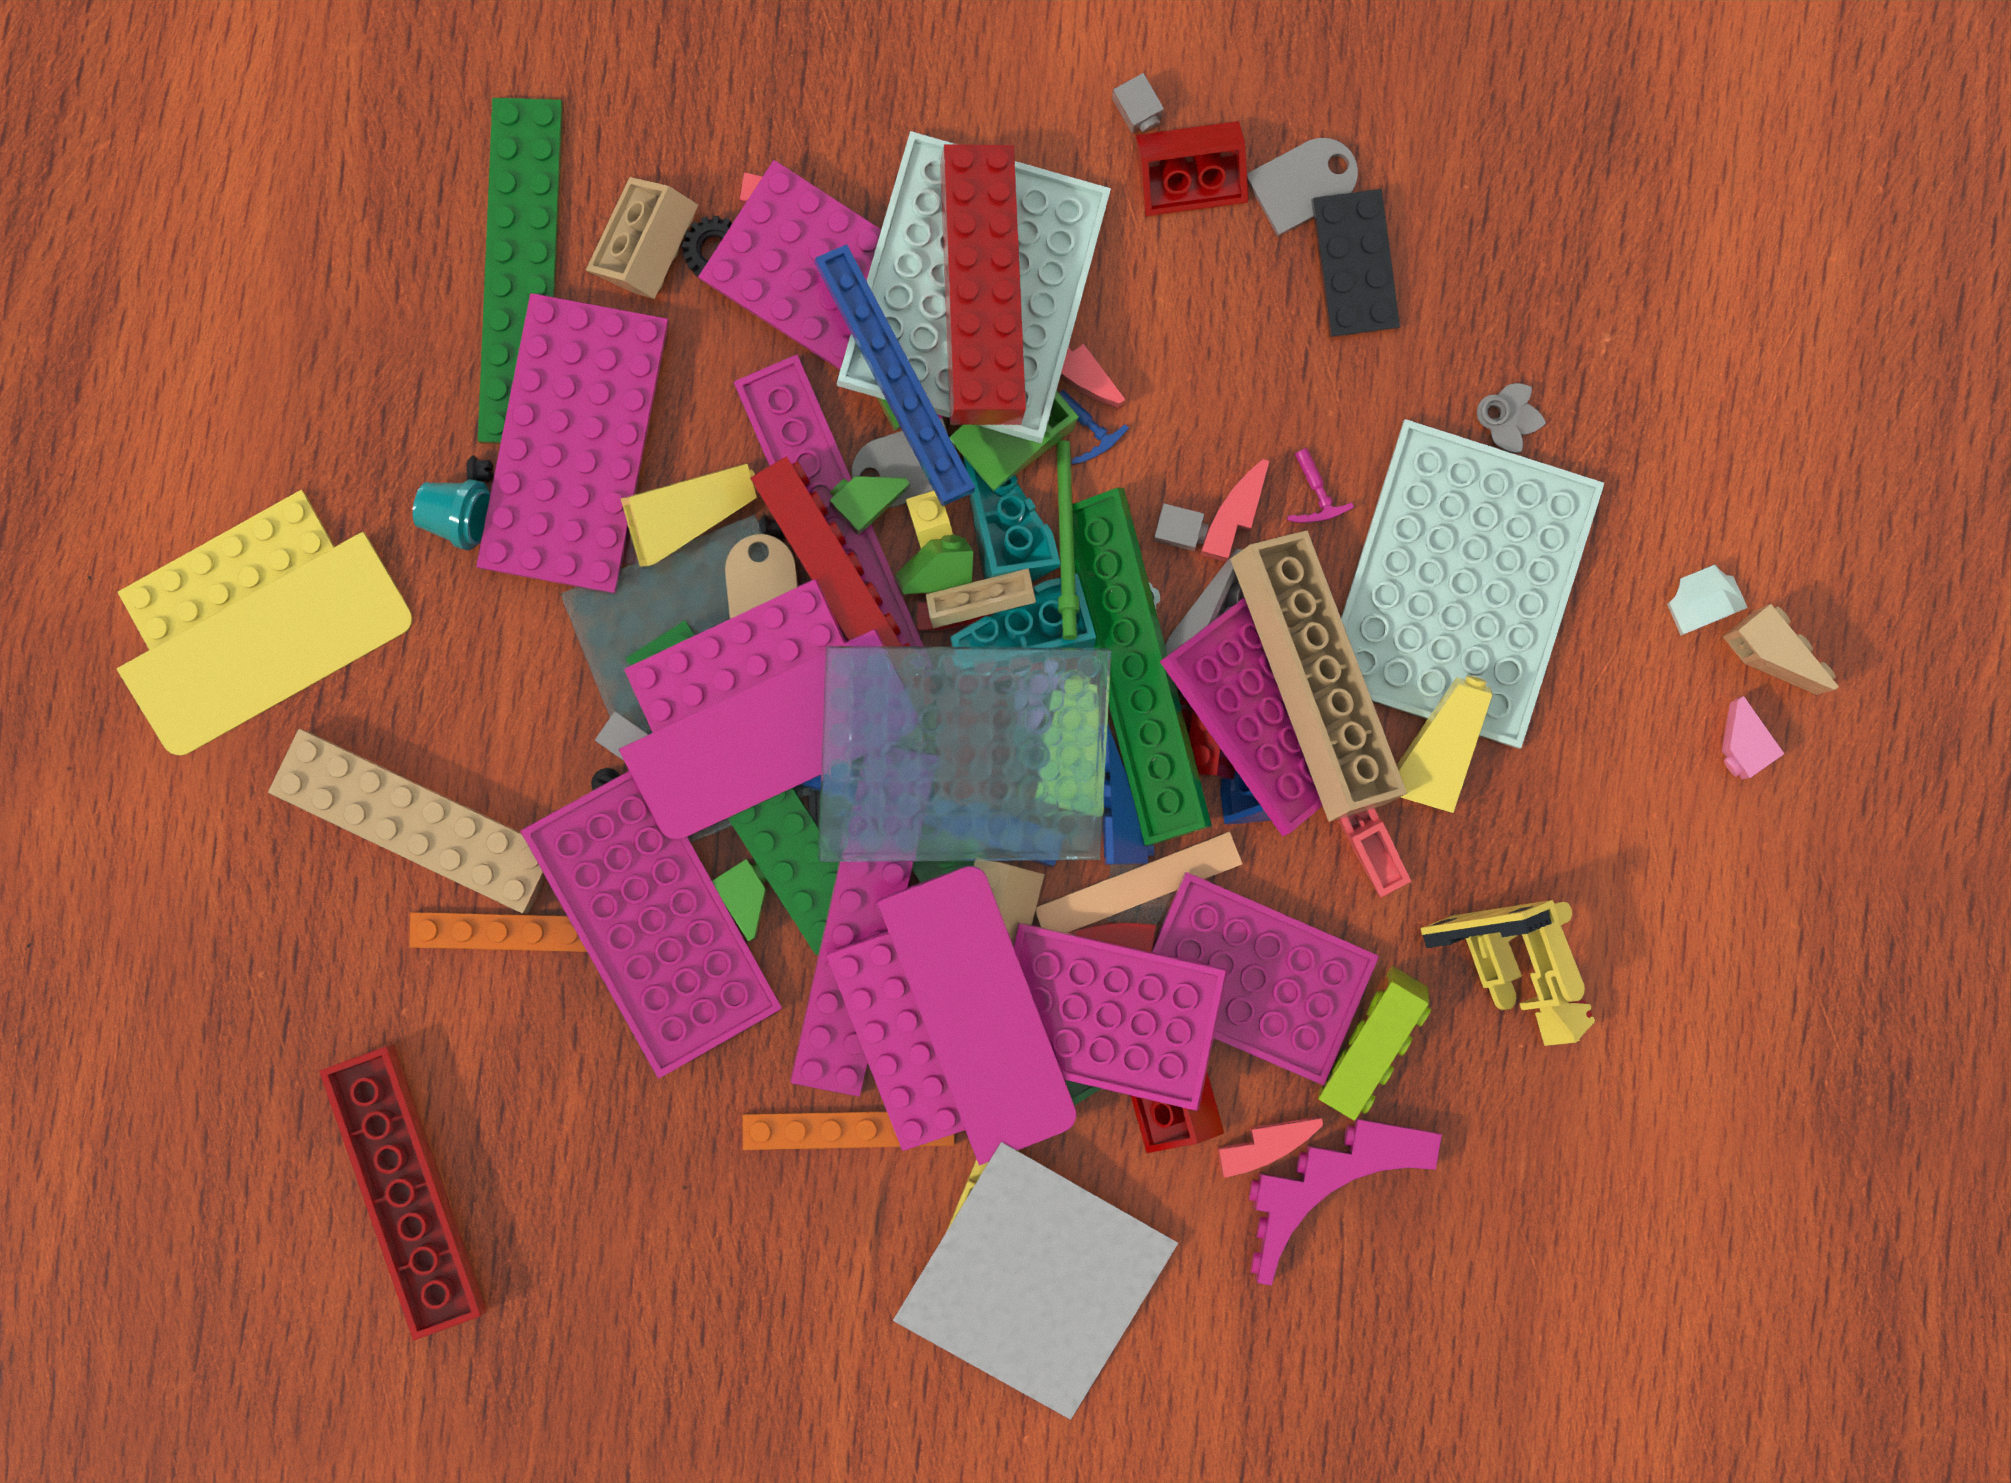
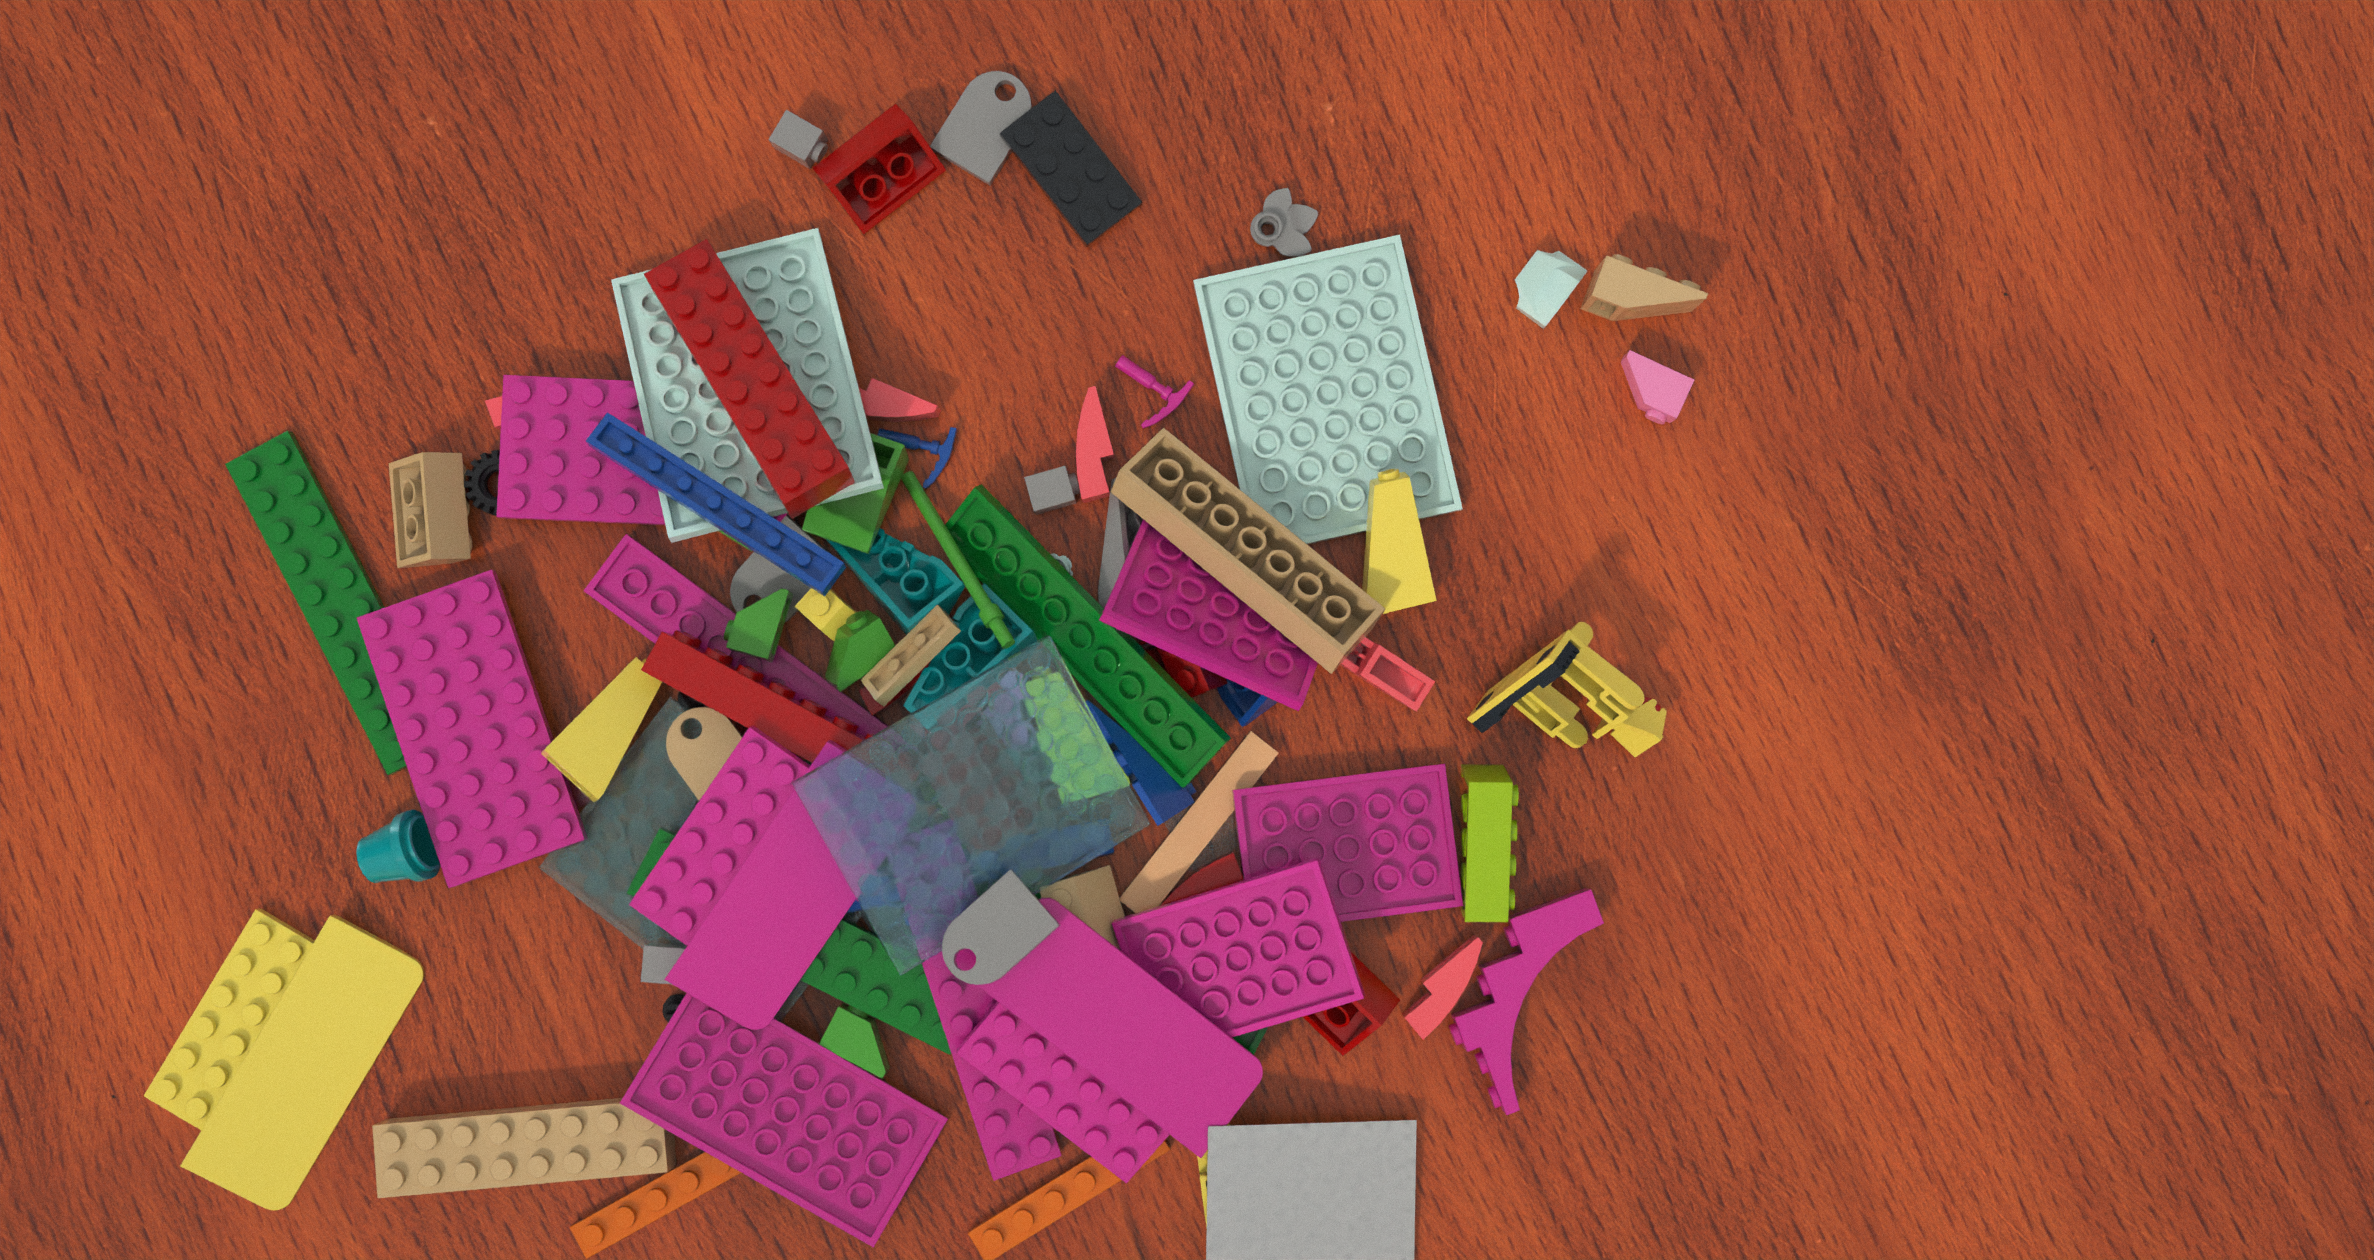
camera: 25 degrees left, 0 degrees up
black piece [466,455,493,481] -> none
none -> light grey tile [942,869,1061,985]

